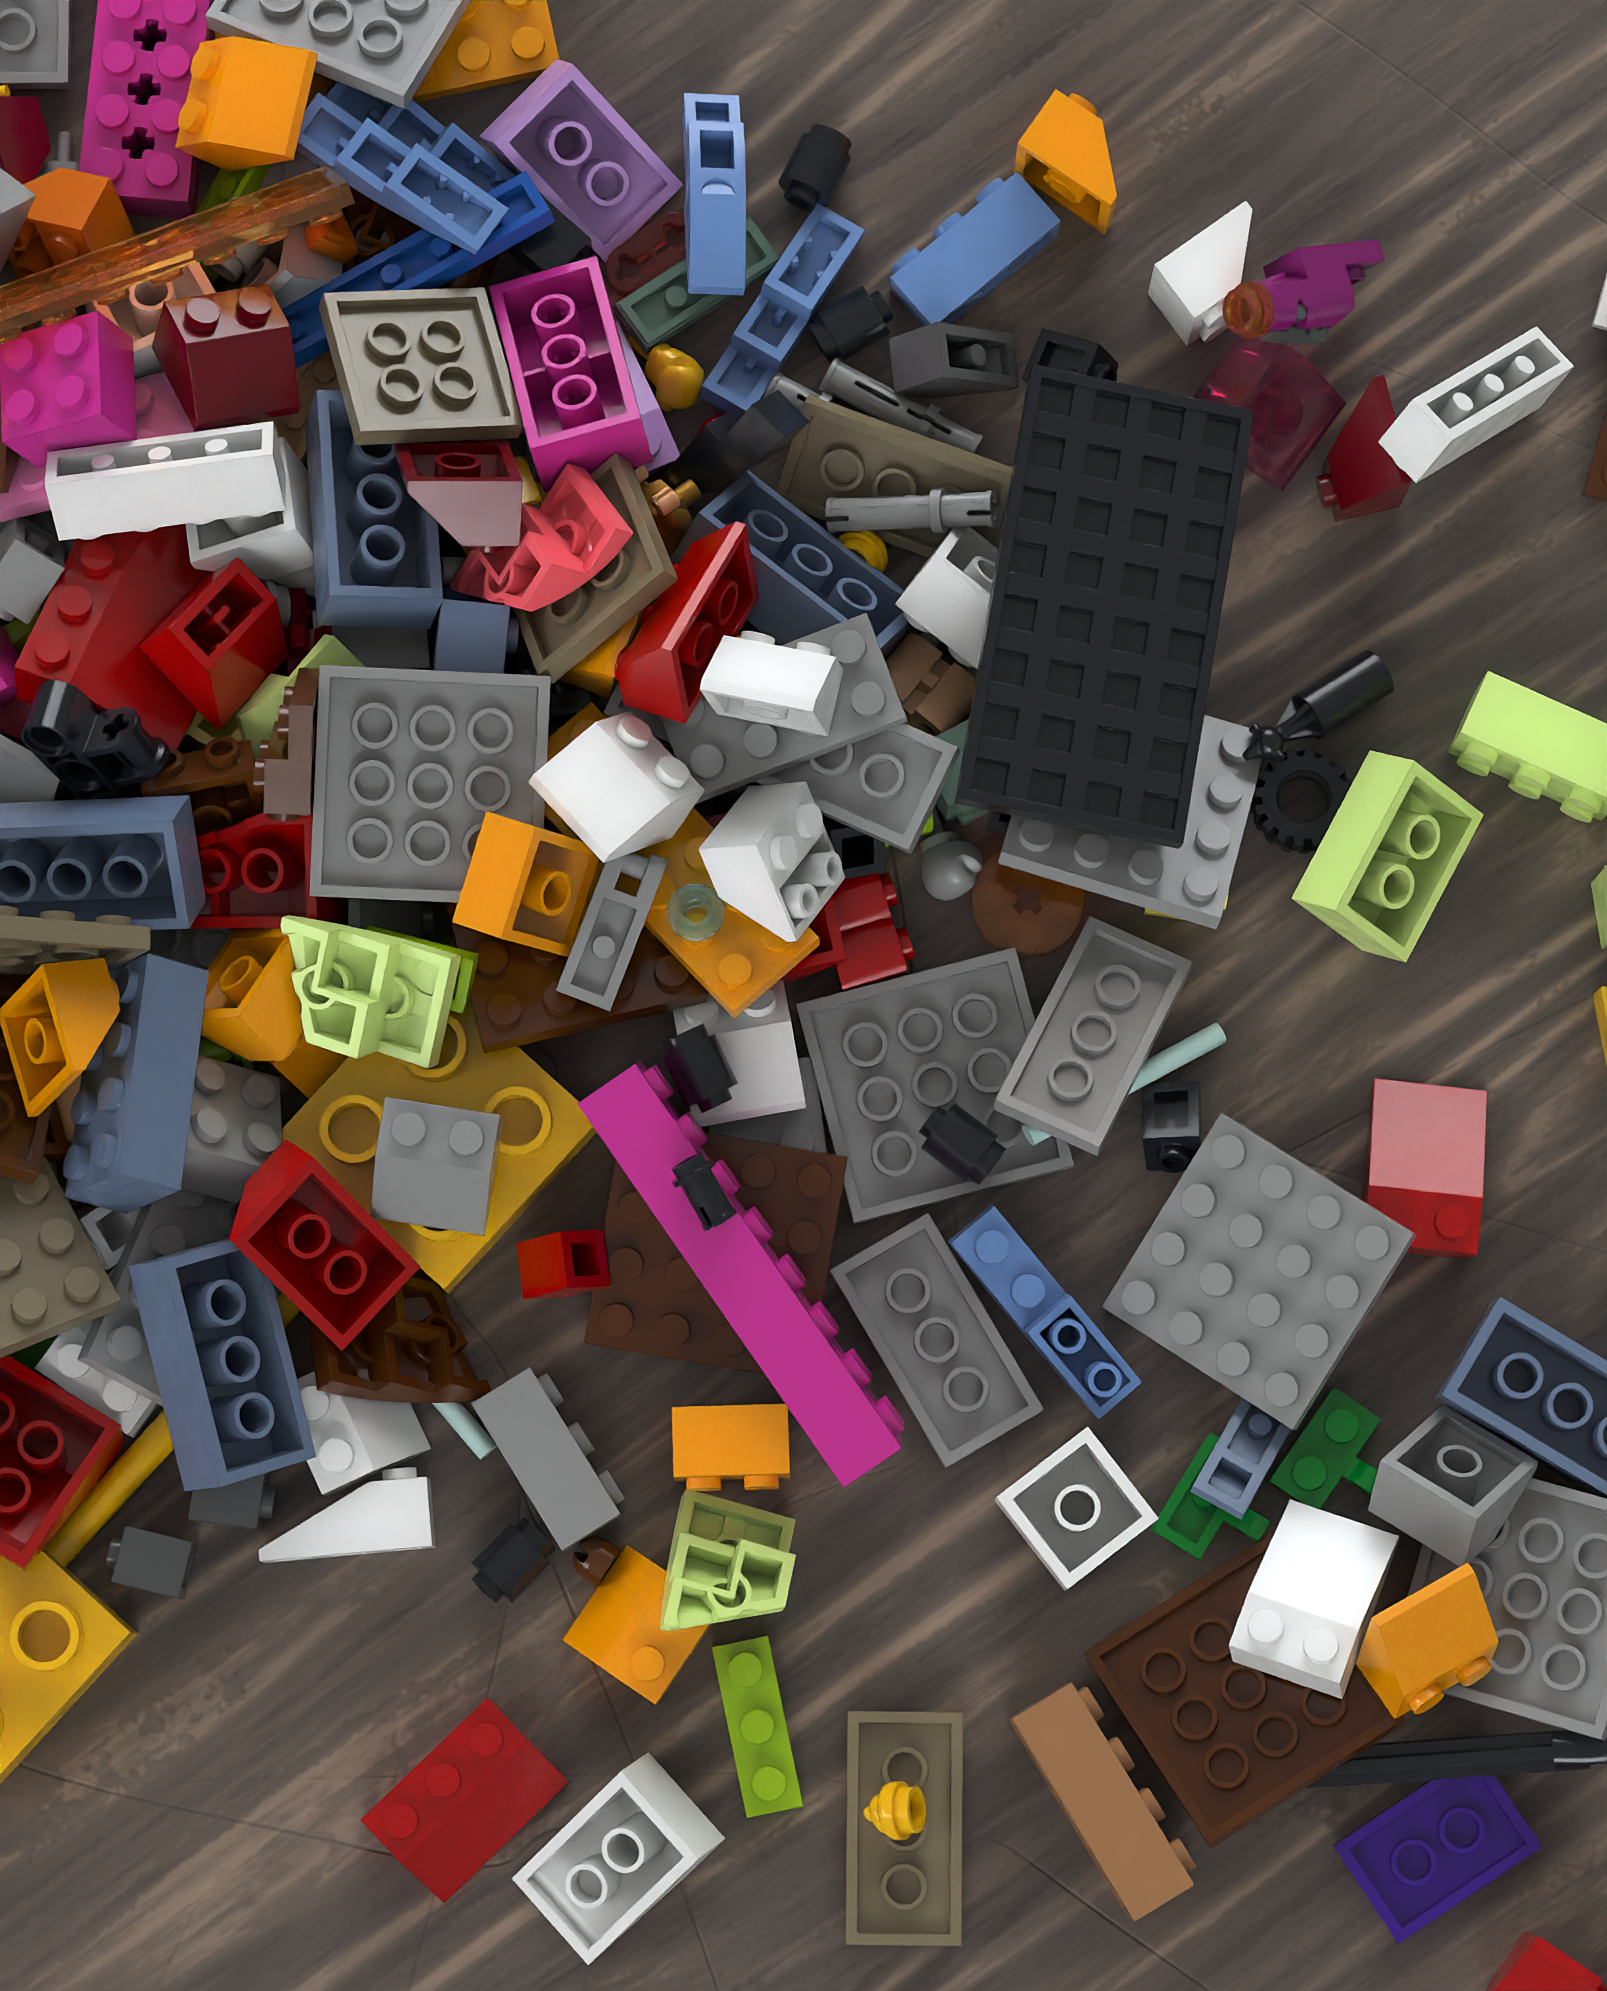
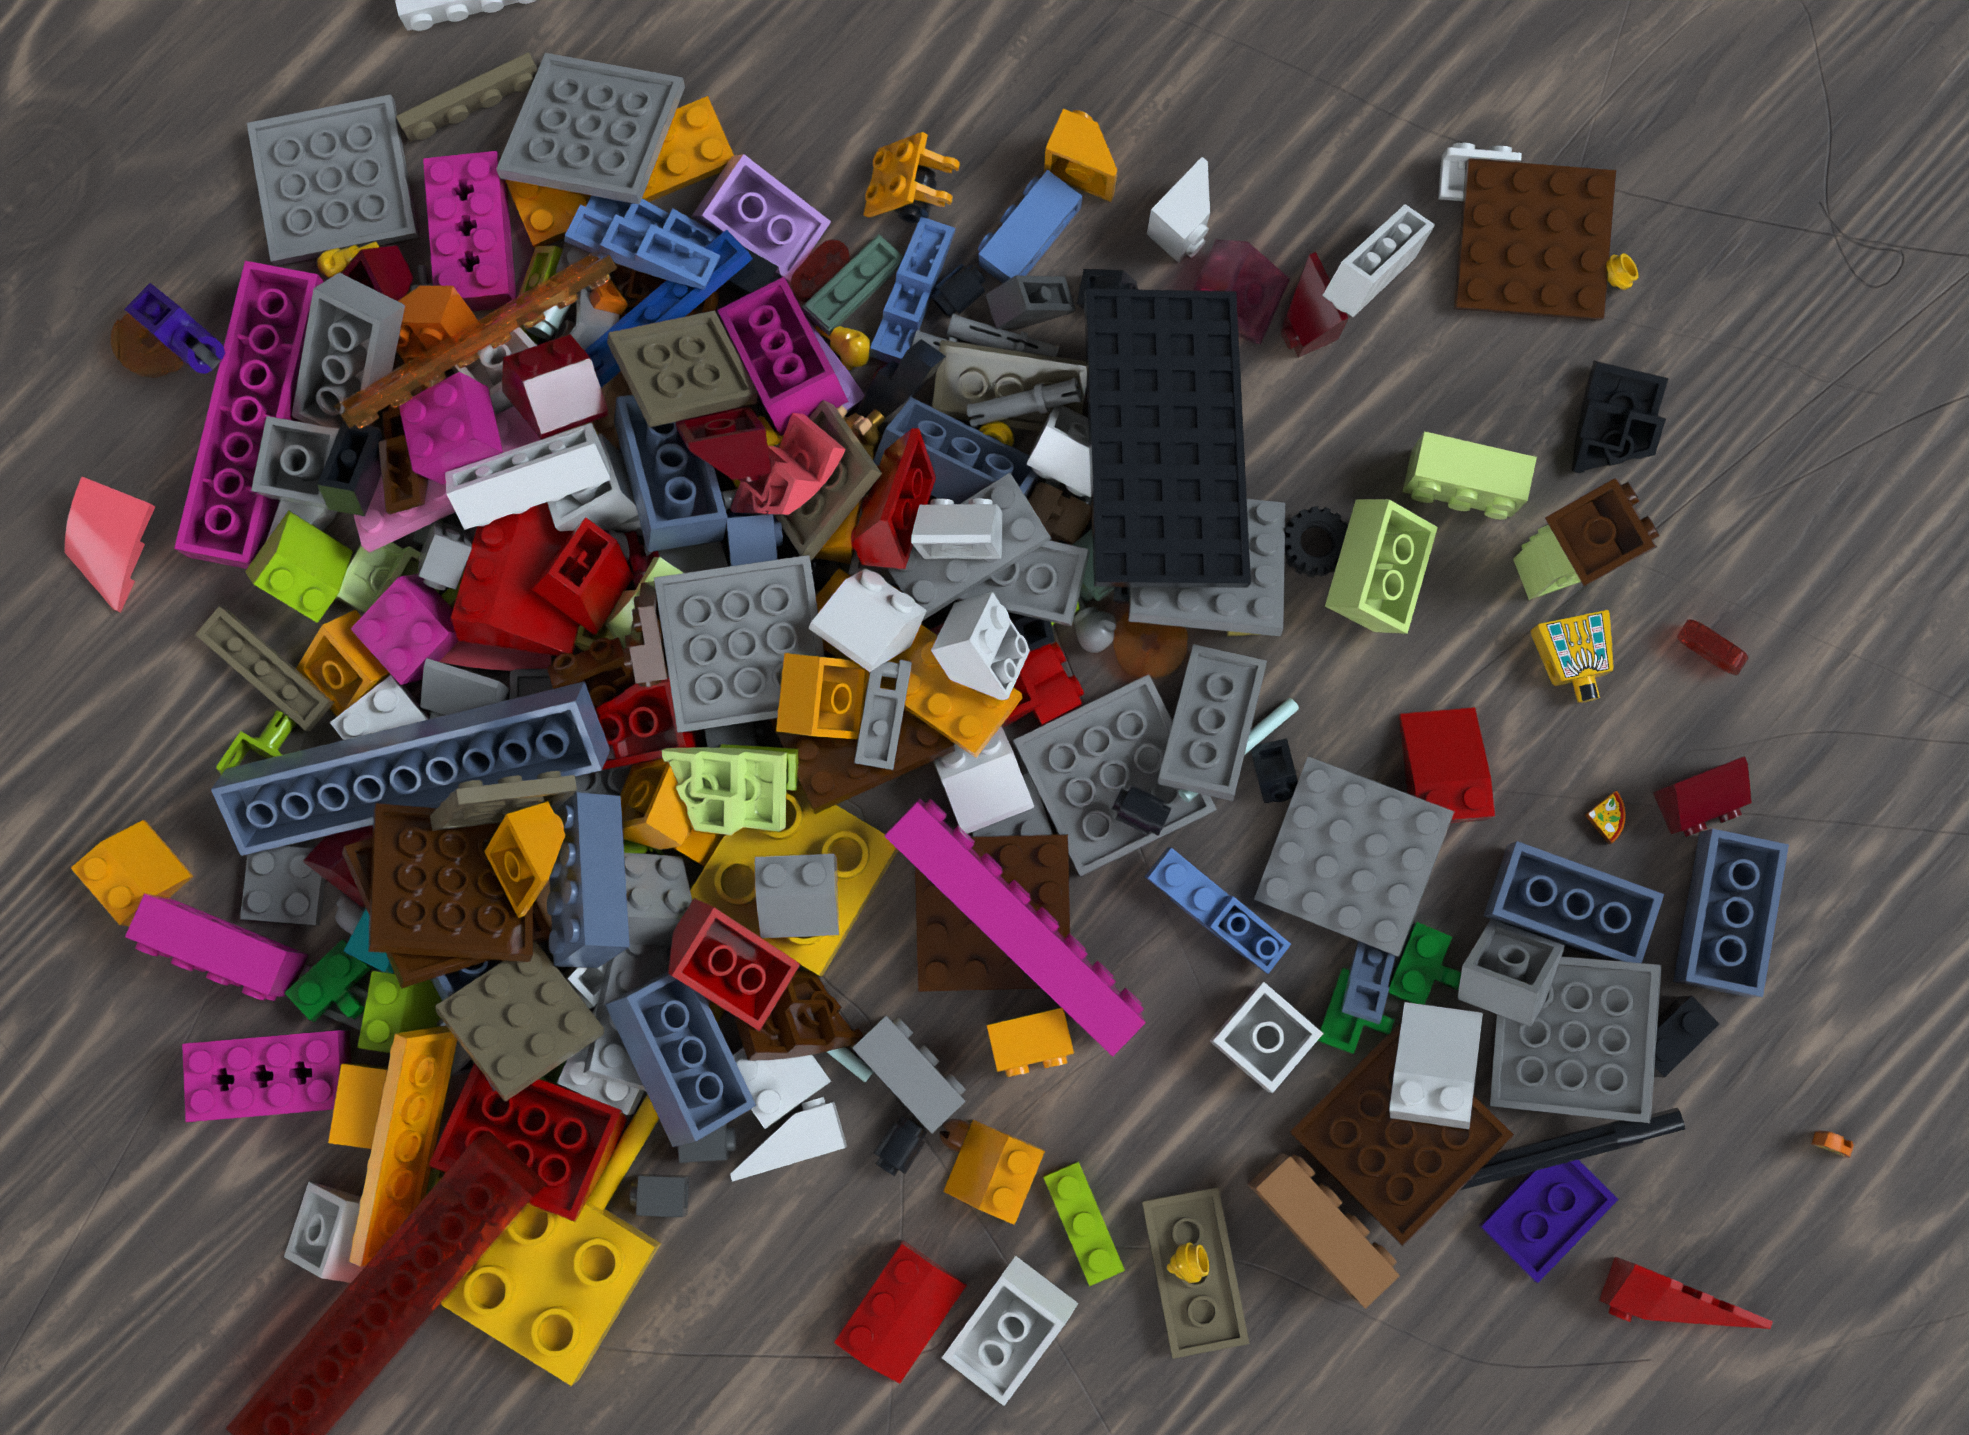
camera: 10 degrees left, 0 degrees up
black piece [21,680,170,800] -> none
light orange slope [175,36,318,172] -> none
red brick [516,1230,611,1299] -> none
yellowish green slope [660,1490,796,1631] -> none
black brick [662,1023,738,1113] -> none
clear light blue plate [667,883,725,941] -> none
black pin [671,1152,737,1231] -> none
medium blue slope [682,93,746,296] -> none
light grey plate [830,1213,1044,1469] -> none
magenta plate [1222,239,1385,346] -> none
black wheel [1242,650,1394,762] -> none
light orange slope [1356,1563,1499,1719] -> none
none -> light orange plate [863,132,960,218]

